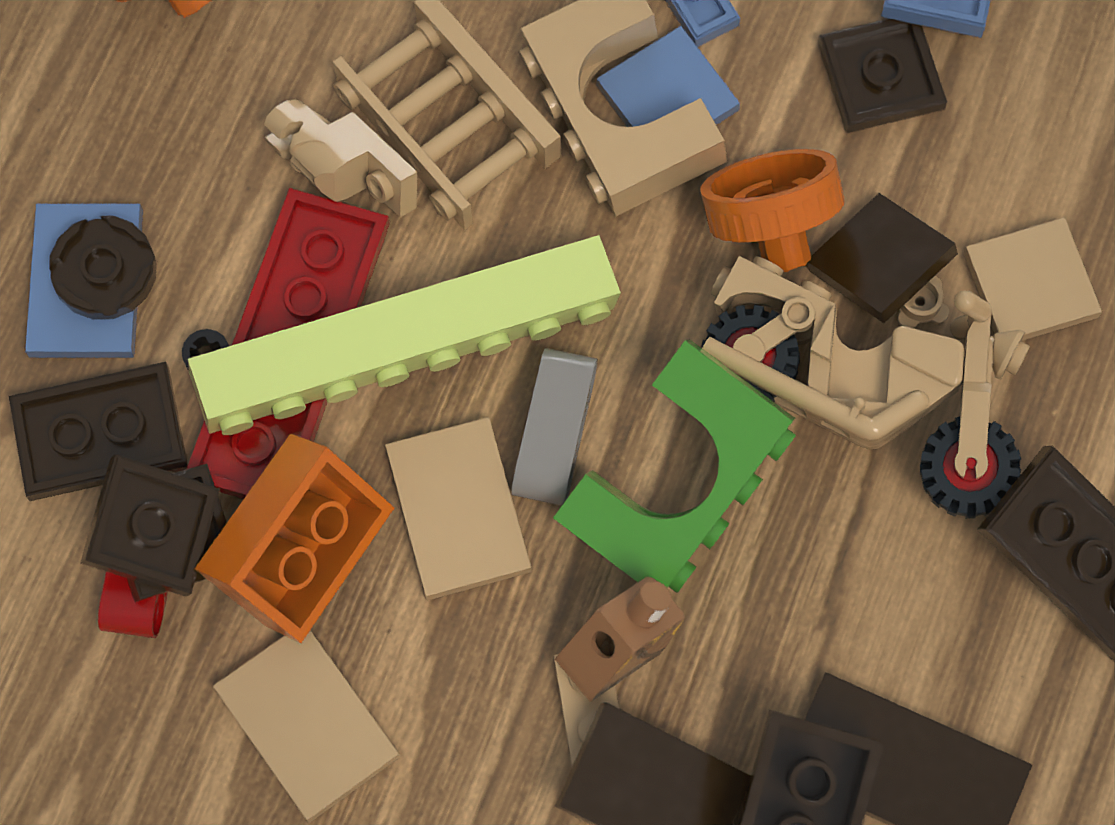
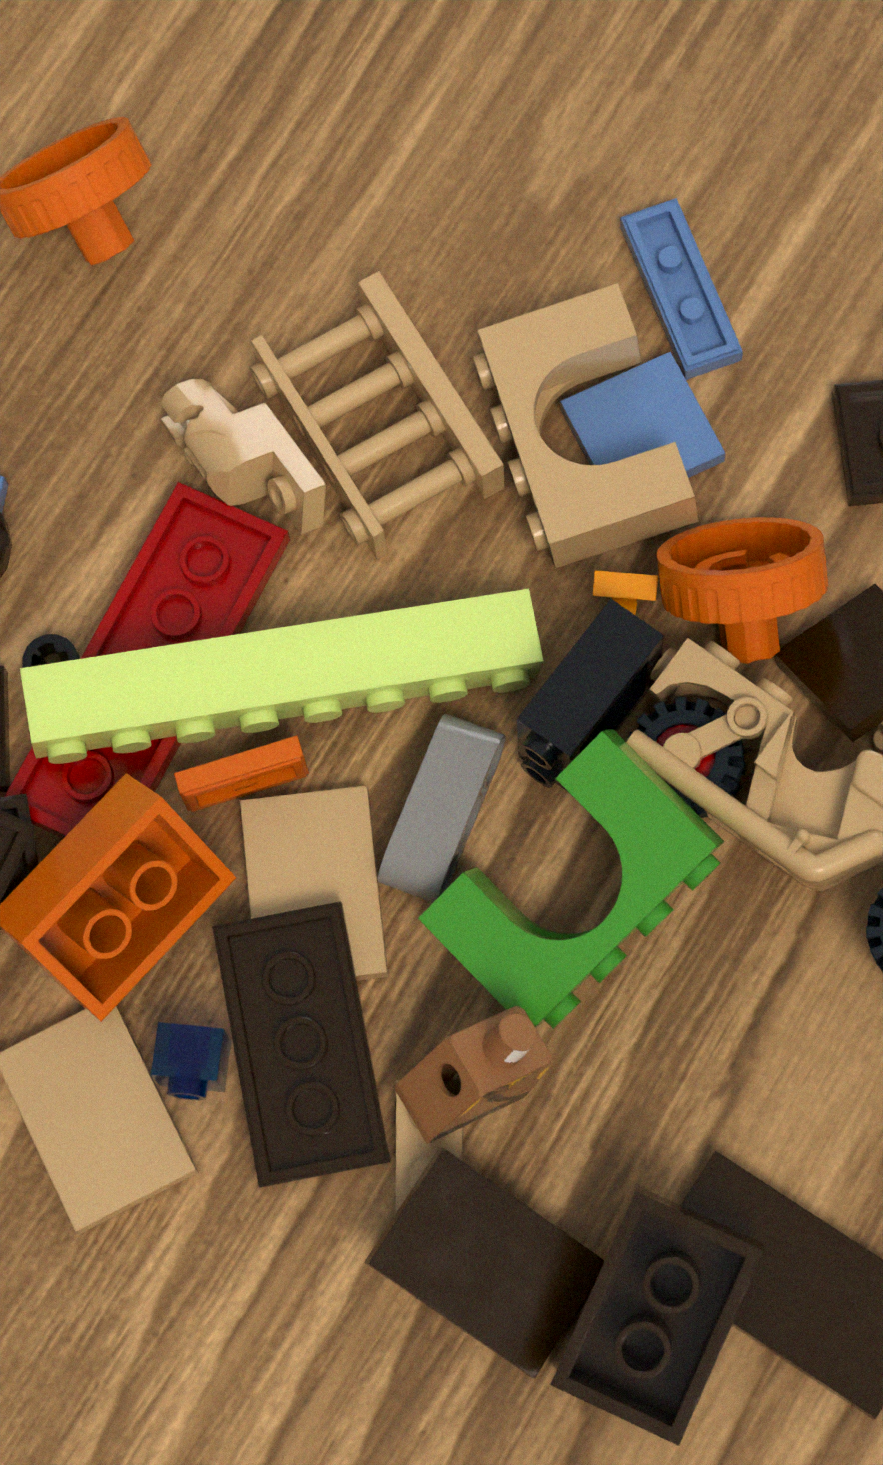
camera: 15 degrees right, 0 degrees up
none -> clear blue plate [151,1022,231,1101]
none -> orange tile [174,735,309,812]
none -> dark brown tile [212,901,391,1188]
none -> black window [517,599,664,792]
none -> light orange tile [593,570,658,616]

